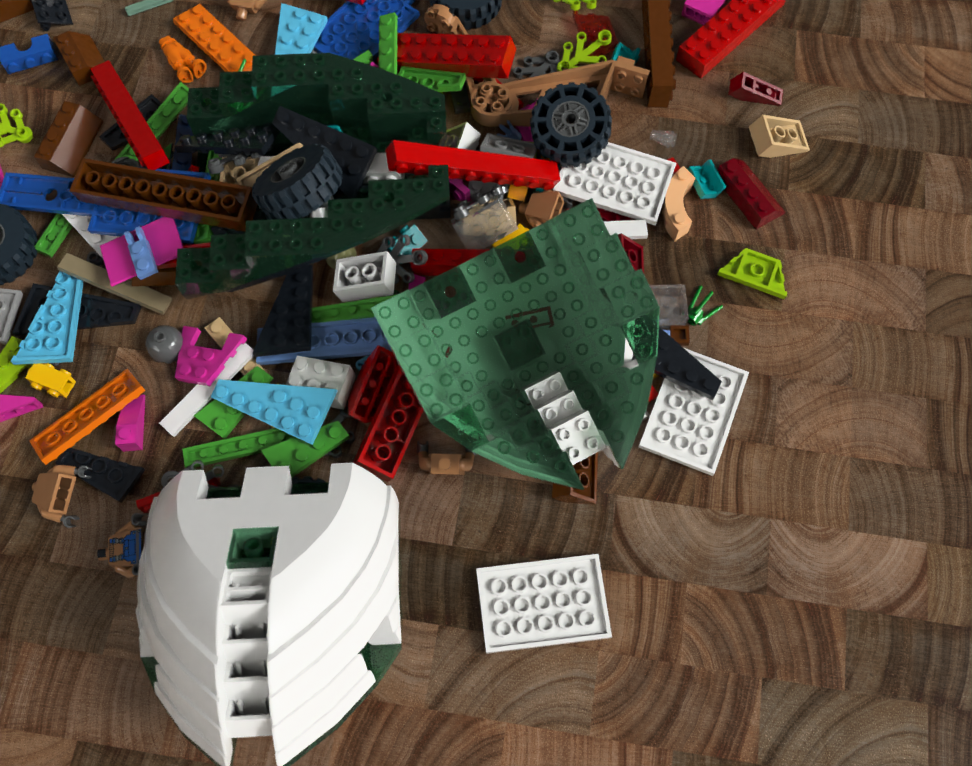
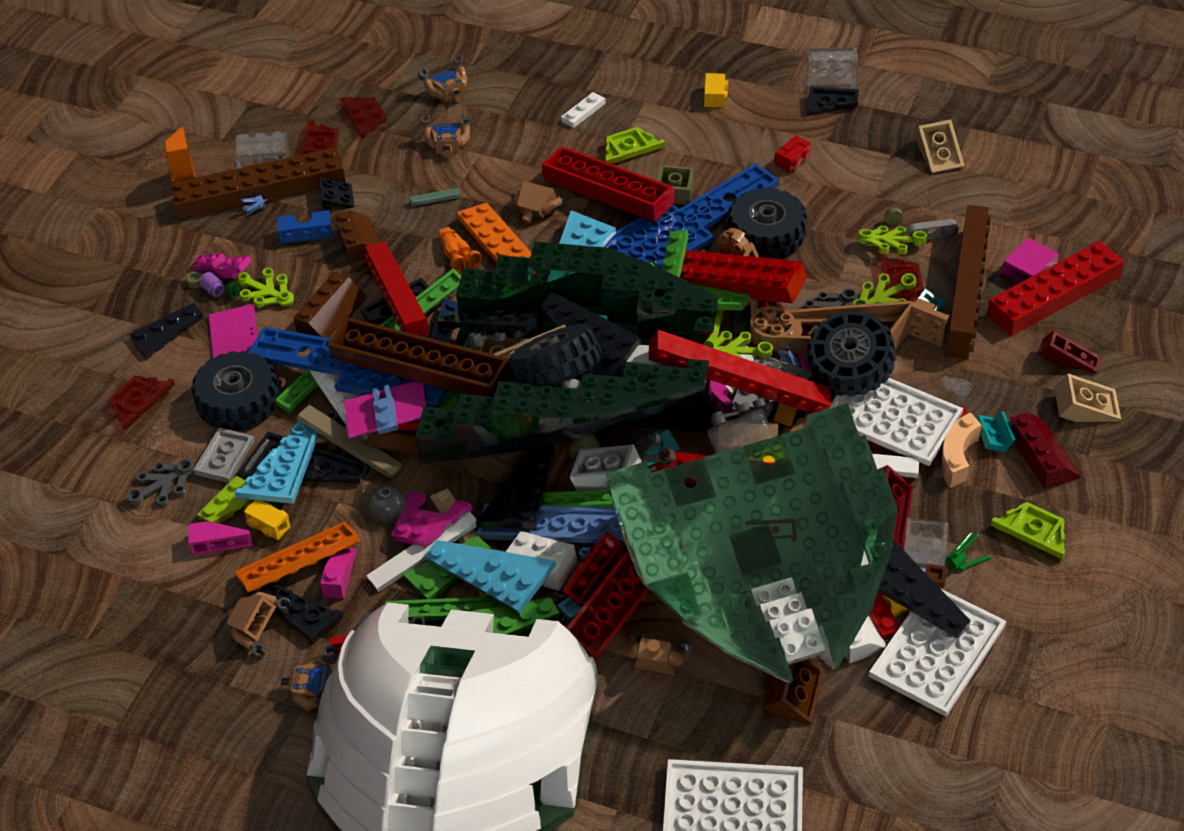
camera: 15 degrees right, 20 degrees down
none -> medium azure plate [557,597,584,622]
none -> lime plant [702,331,773,359]

